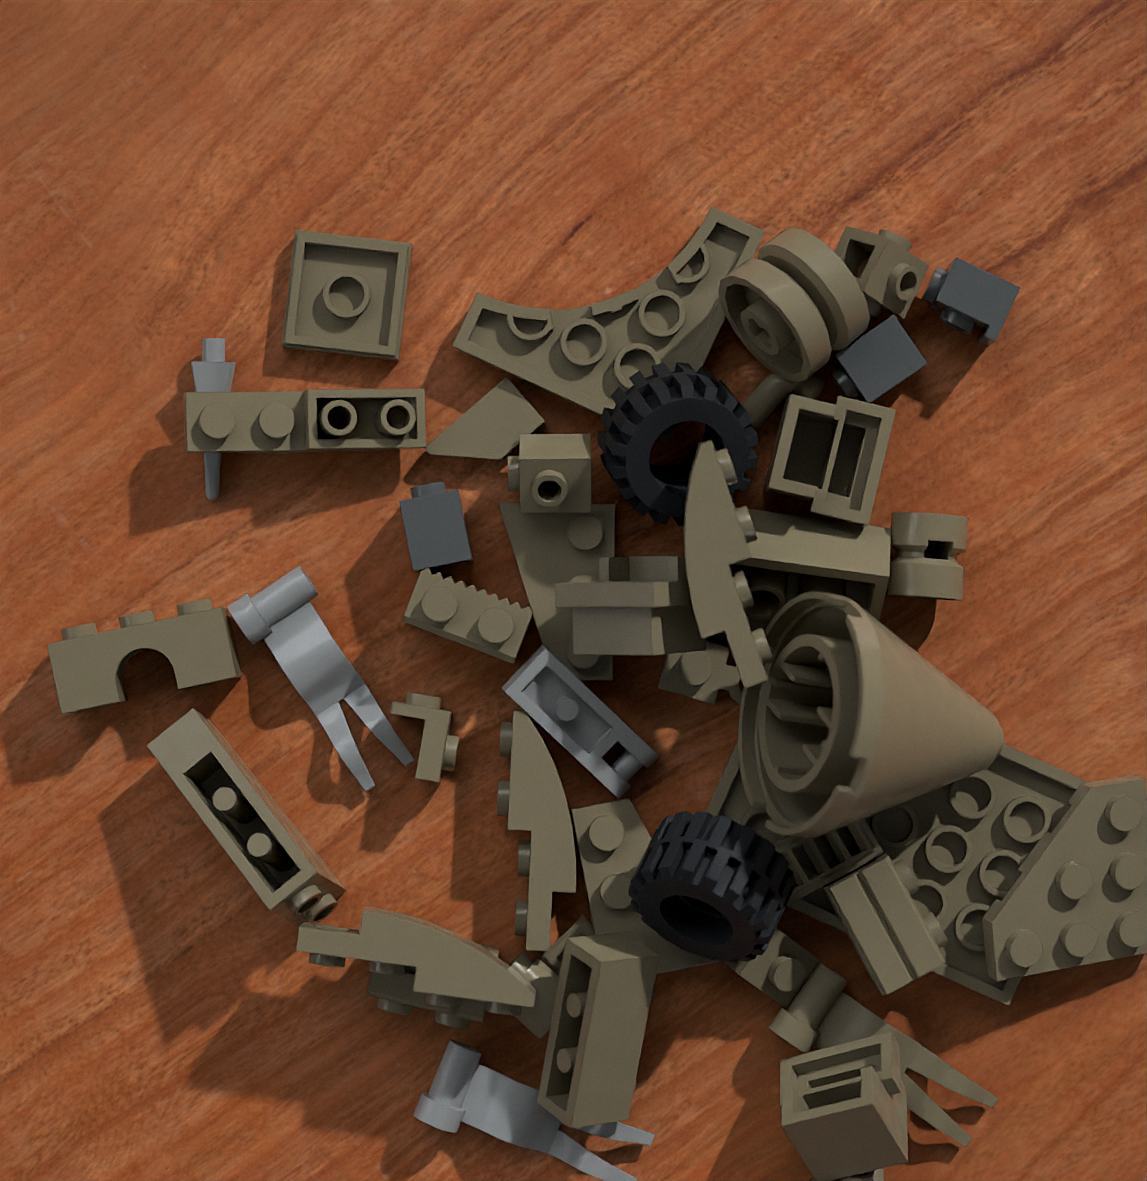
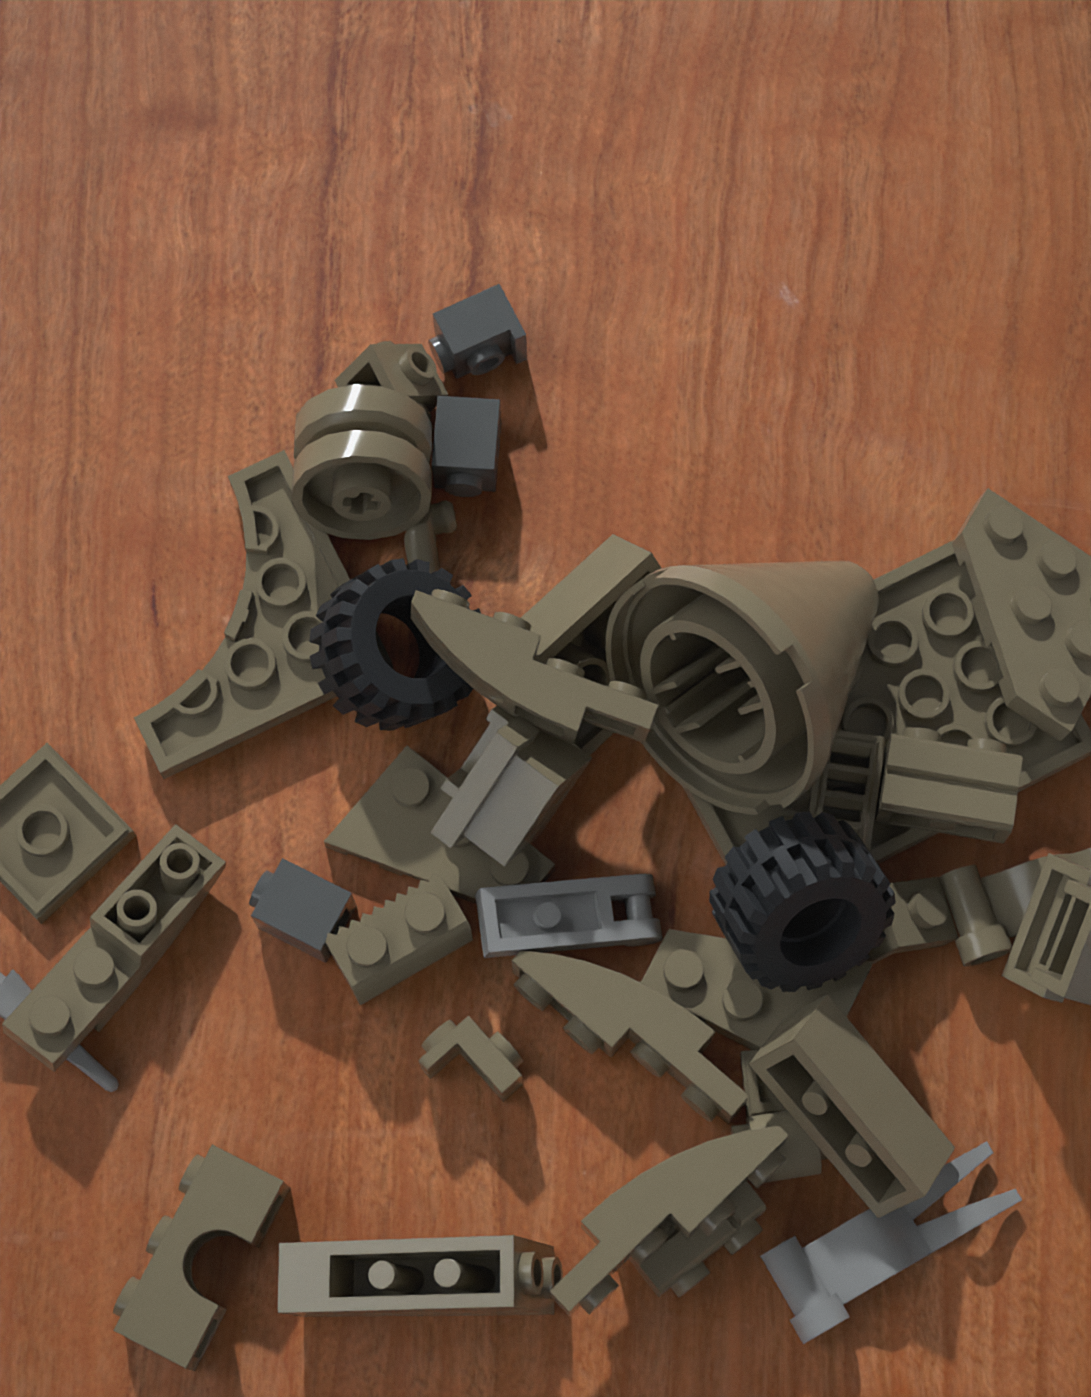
camera: 45 degrees left, 15 degrees down
light grey flag [227,565,415,792] -> none
dark tan tile [425,377,545,461] -> none
dark tan brick [508,434,591,513] -> none
dark tan plate [657,641,743,705] -> none
dark tan plate [762,394,896,526] -> none
dark tan wheel [886,512,968,601] -> none

